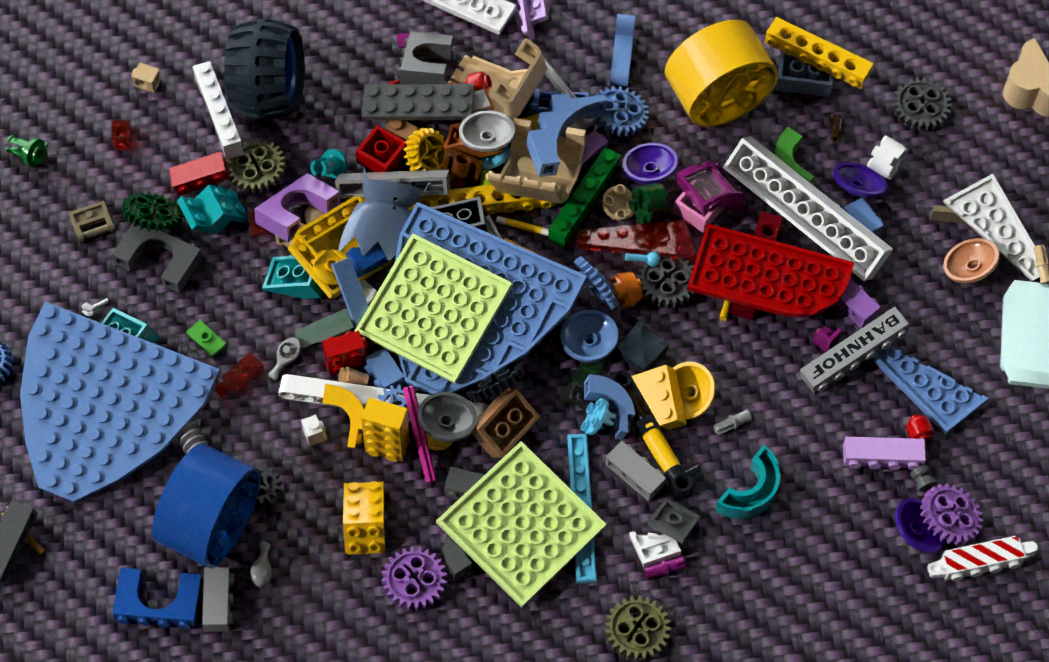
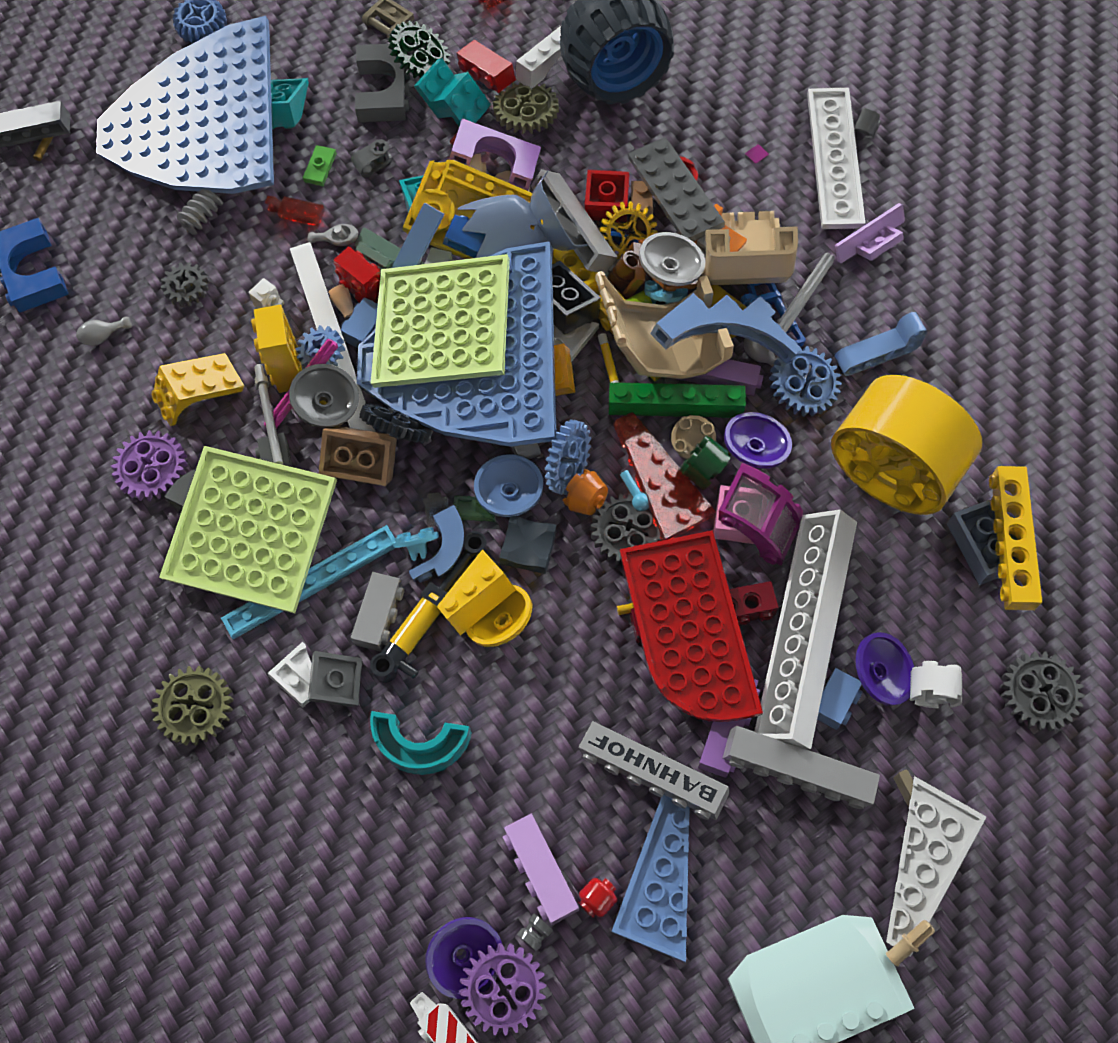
camera: 65 degrees right, 5 degrees up
white hand [82,298,109,317] -> none
blue wheel [152,444,261,569] -> none
light grey brick [202,567,234,632] -> none
teal piece [310,149,348,179] -> none
yellow arch [322,384,365,449] -> none
dark grey arch [397,31,453,84] -> none
red head [464,71,492,94] -> none
magenta pin [644,556,686,580] -> none
light grey axle [713,409,752,435] -> none
bright green arch [775,127,814,184] -> none
magenta panel [812,326,842,352] -> none
dark brown arm [829,113,842,143] -> none
nougat dish [943,238,1000,283] -> none
none -> light grey bar [254,364,283,465]
none -> dark grey piece [351,139,392,178]
none -> light grey brick [722,726,880,809]

